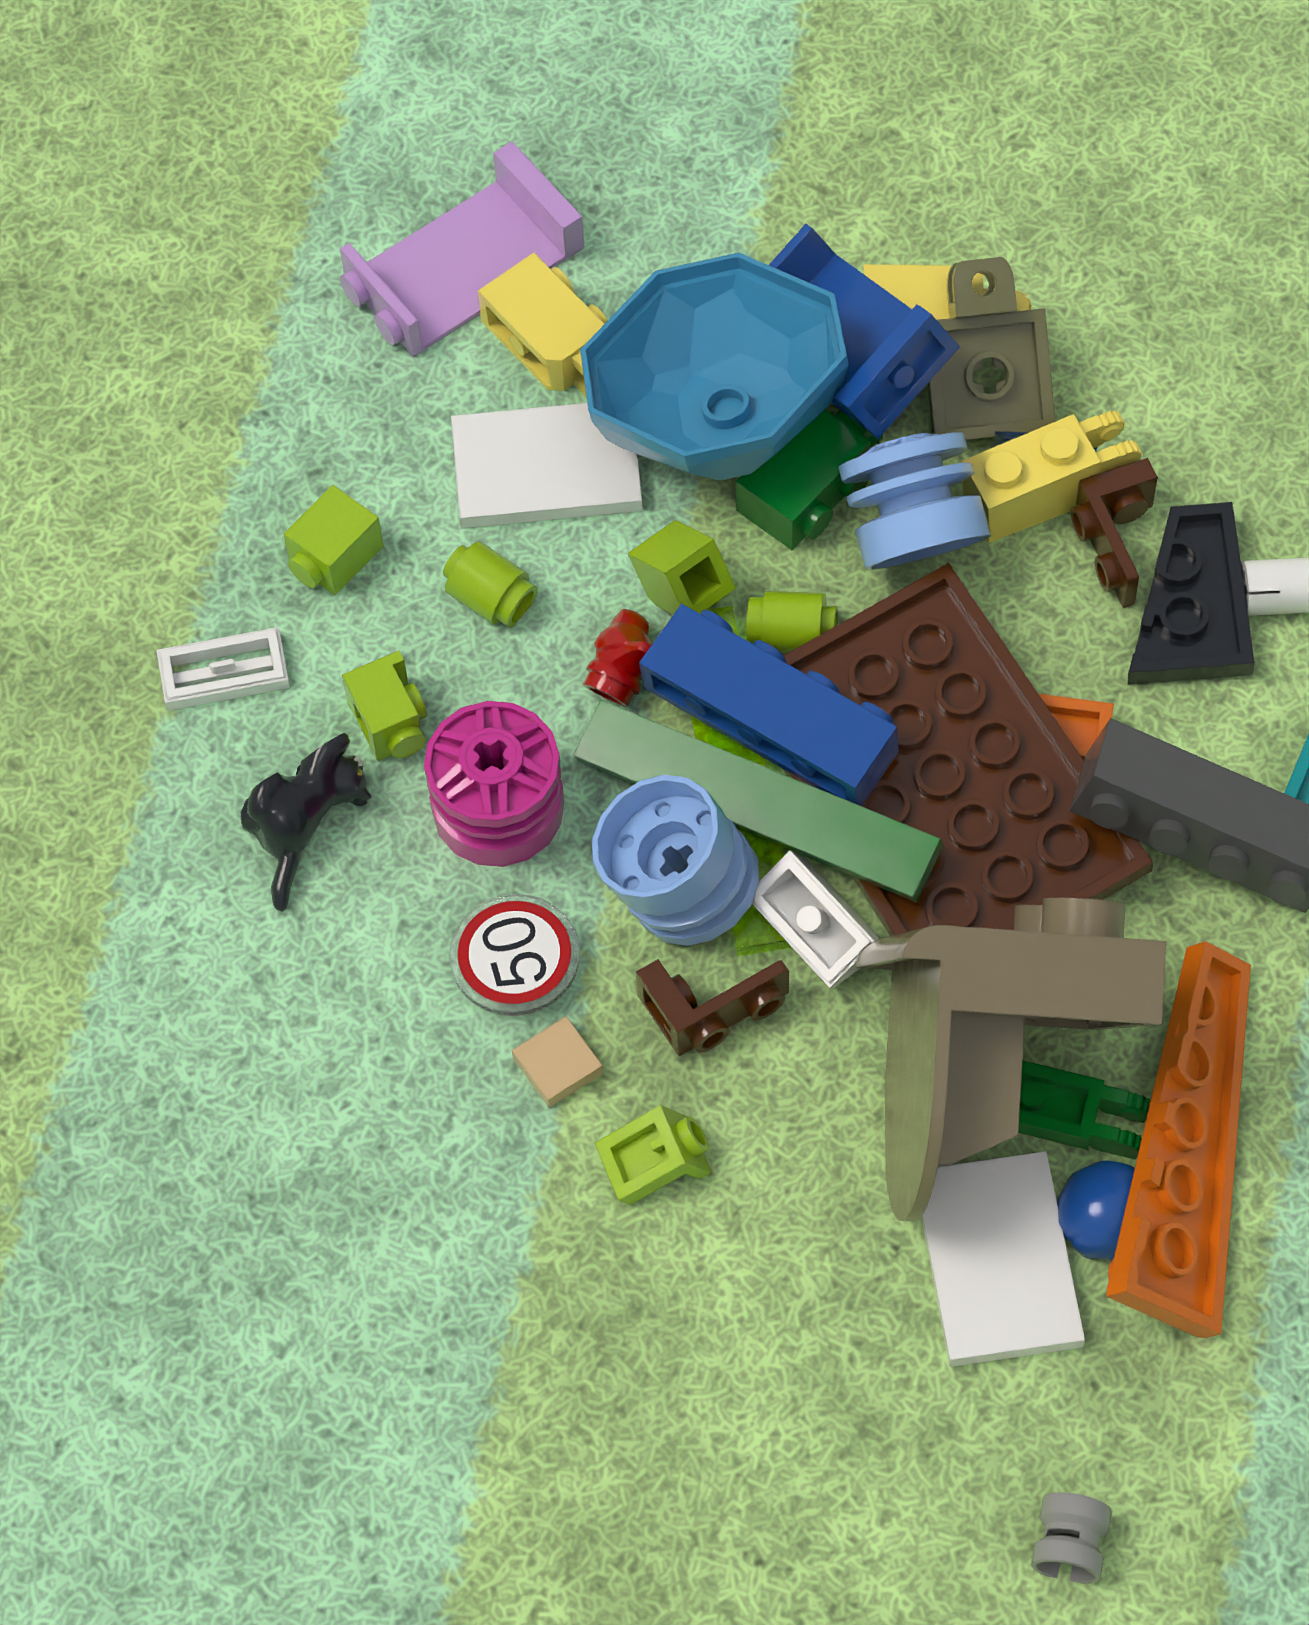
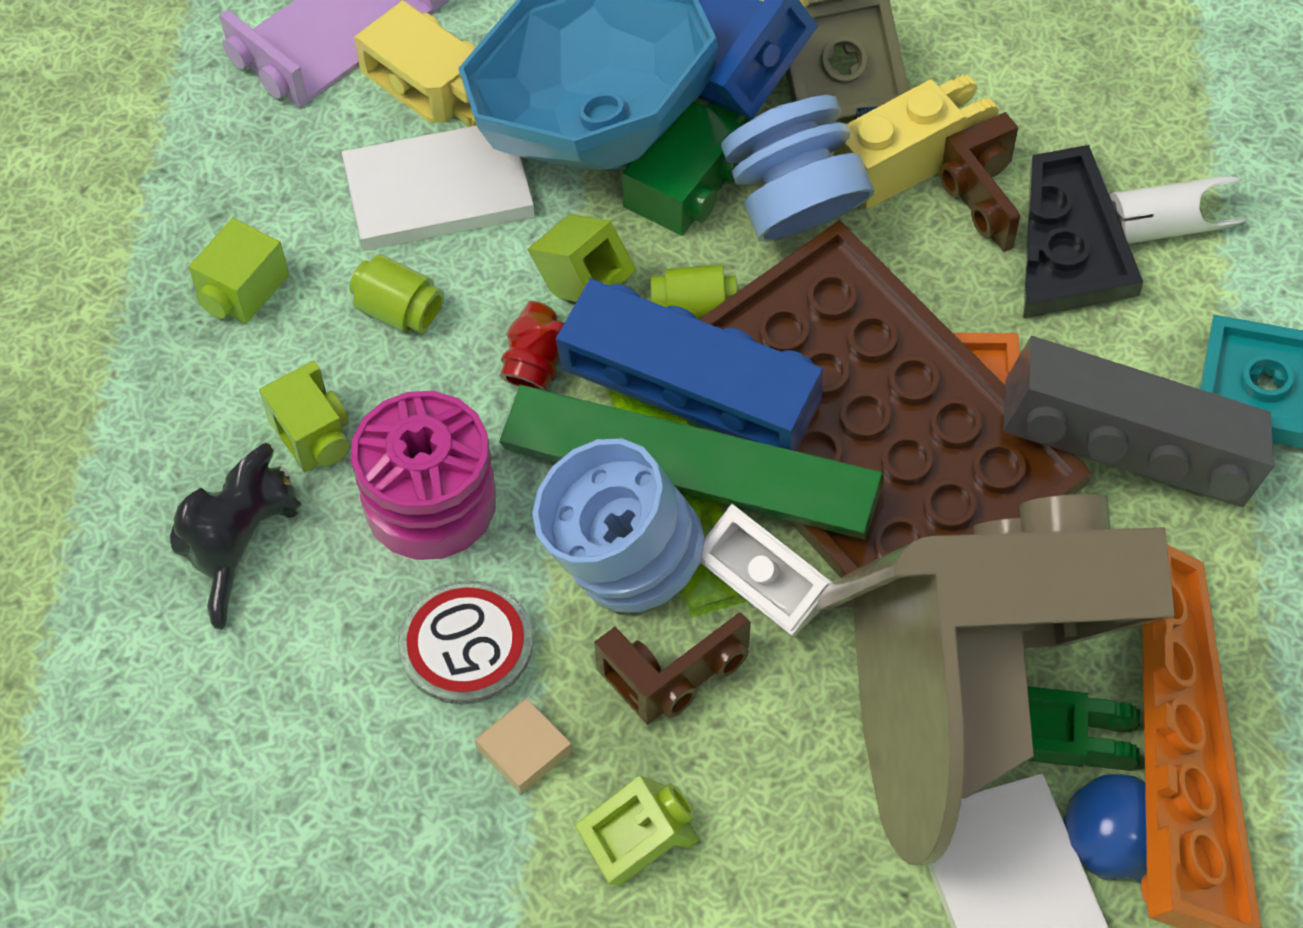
camera: 10 degrees left, 5 degrees down
white tile [156,627,290,711] -> none

